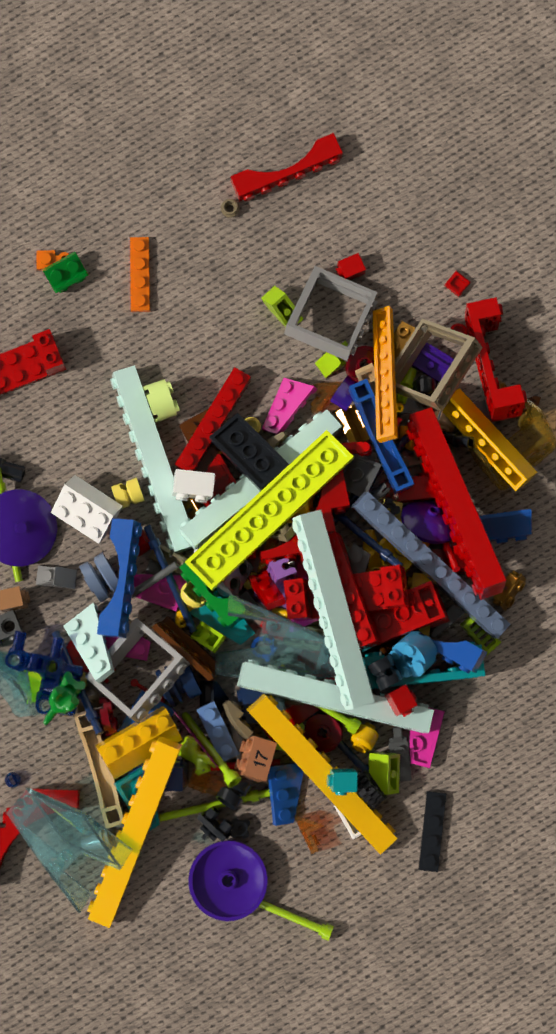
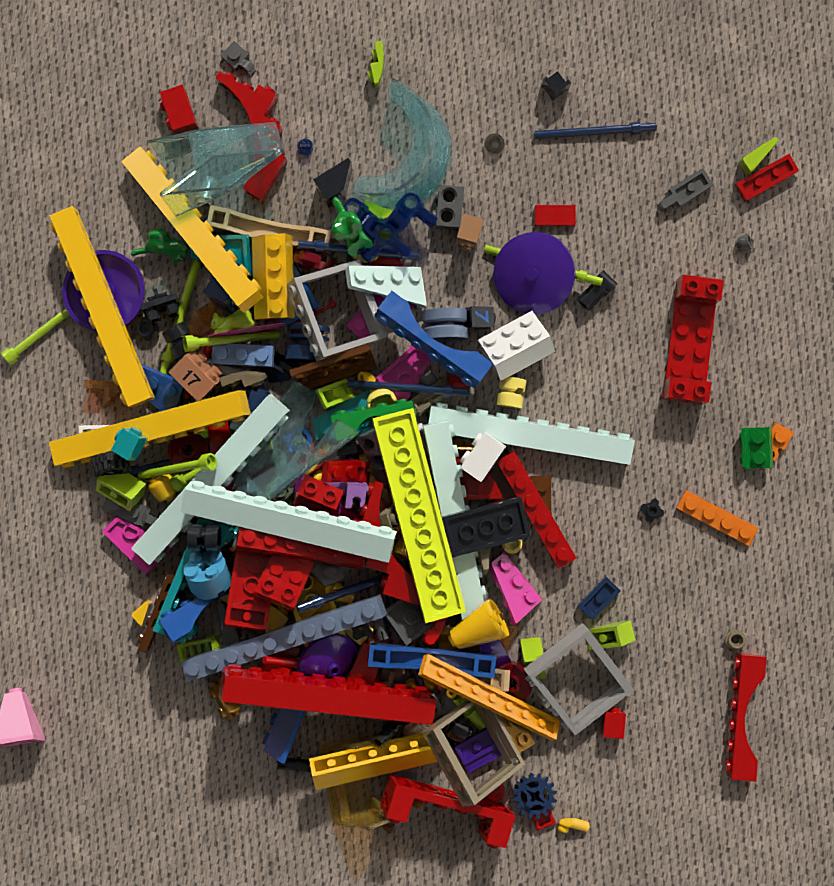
camera: 120 degrees right, 5 degrees up
light grey slope [36,566,77,589] -> none
dark grey bar [132,561,179,598] -> none
yellowish green brick [143,379,180,423] -> none
red brick [385,684,417,717] -> none
black plate [418,791,446,872] -> none
none -> yellow brick [49,206,155,408]
none -> green animal [131,228,190,265]
none -> yellow slope [131,600,153,626]
none -> reddish brown wing [137,573,176,653]
none -> lime piece [138,453,217,479]
none -> red brick [158,84,198,135]
none -> black pin [277,756,312,773]
none -> black slope [313,158,352,208]
none -> yellow cone [448,599,509,649]
none -> black brick [463,306,496,330]
none -> dark blue gear [512,772,557,819]
none -> yellow arm [558,818,589,833]
none -> dark blue plate [577,576,621,620]
none -> black plate [640,499,664,523]

